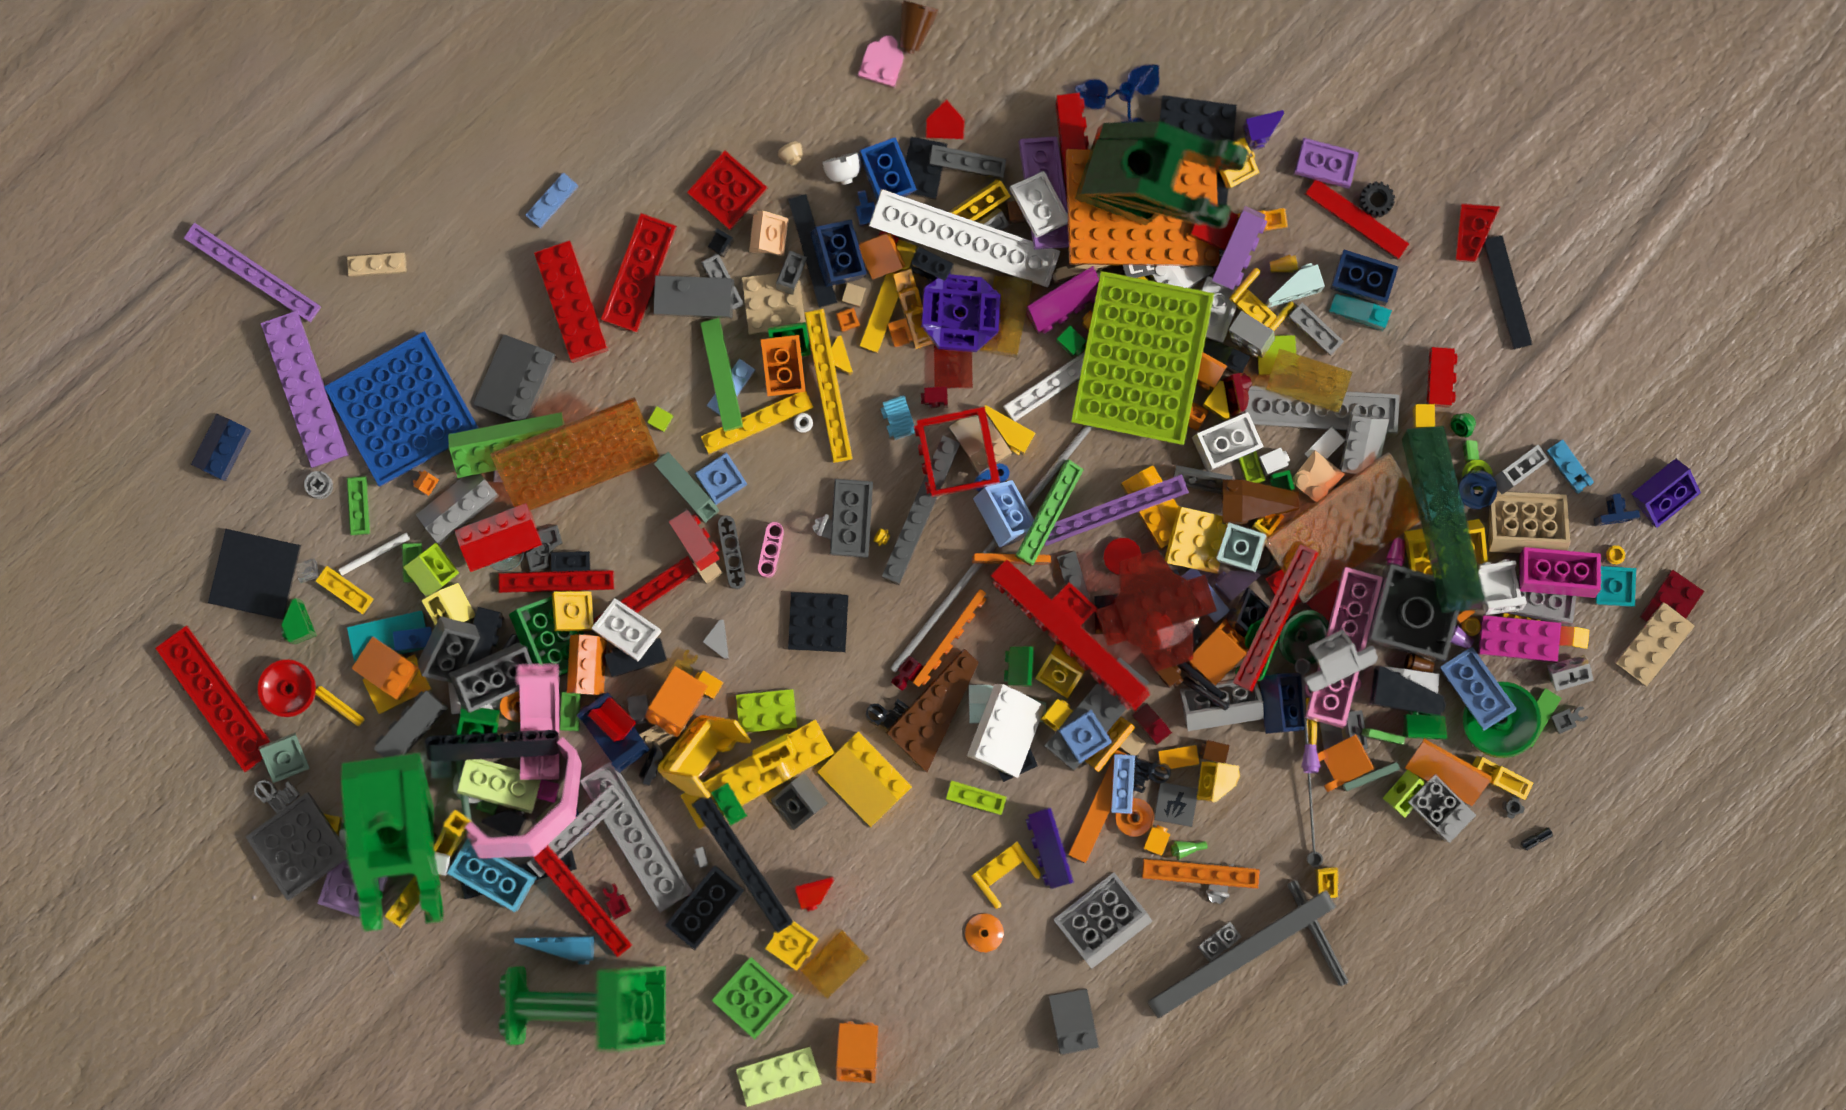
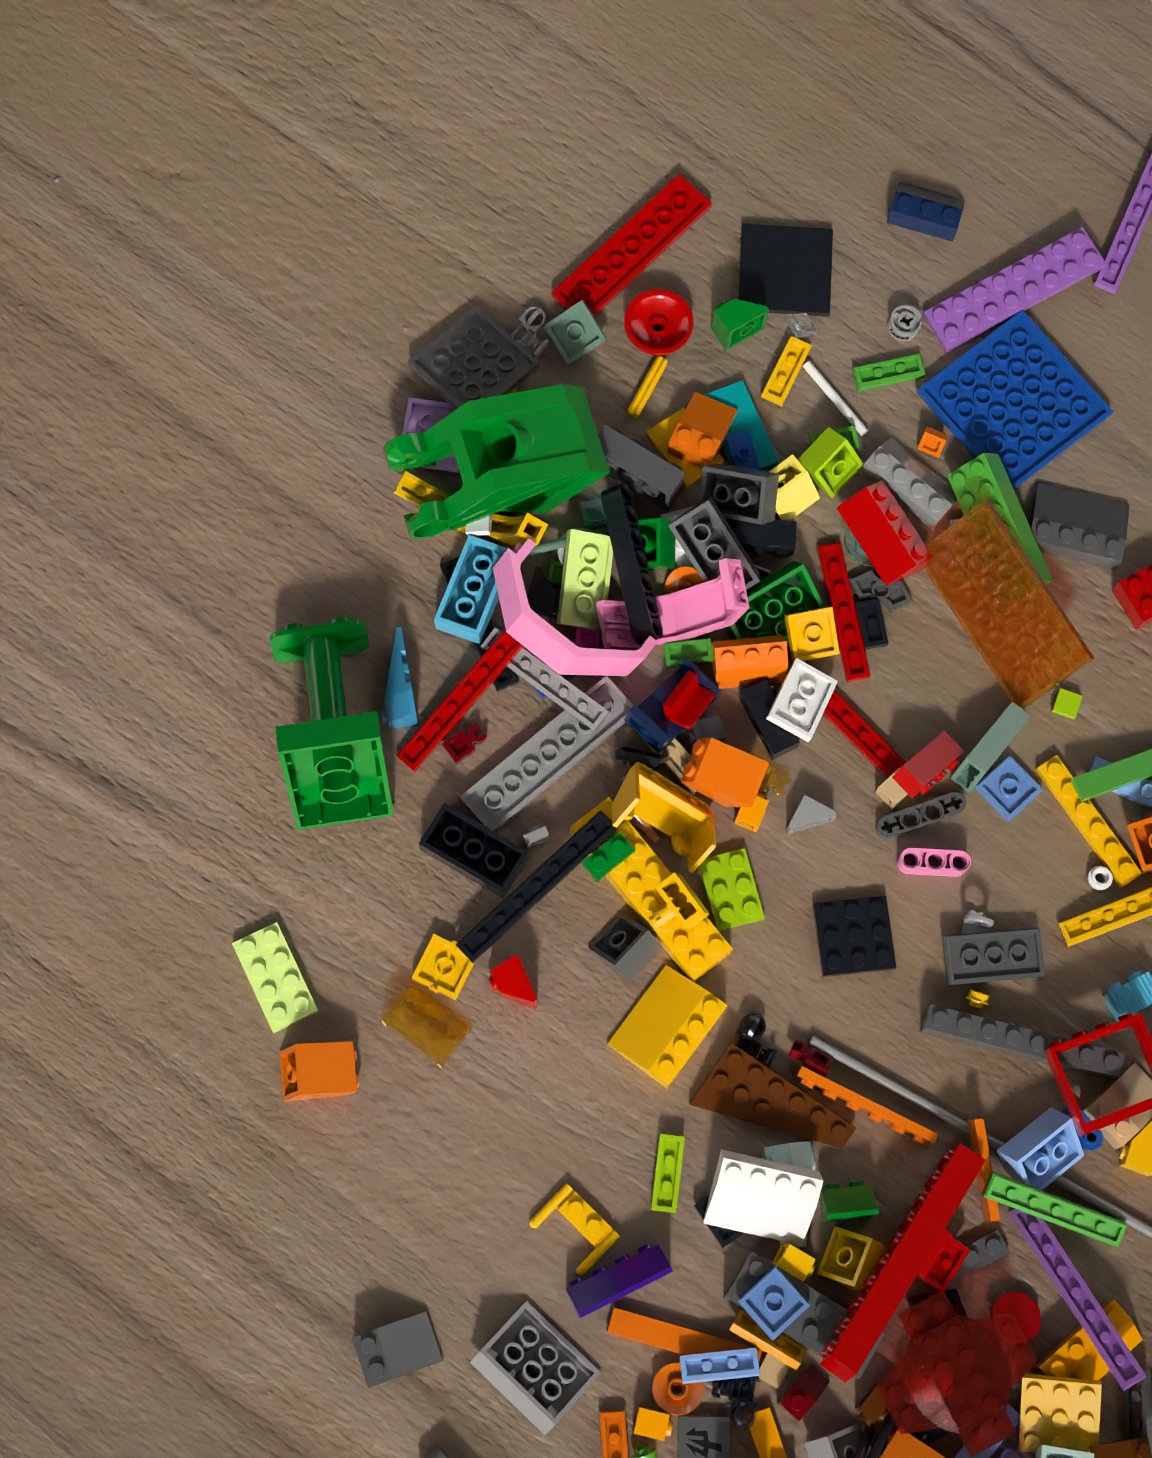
camera: 75 degrees right, 10 degrees down
bright green plate [712,957,794,1039] -> none
orange dish [965,914,1004,952] -> none

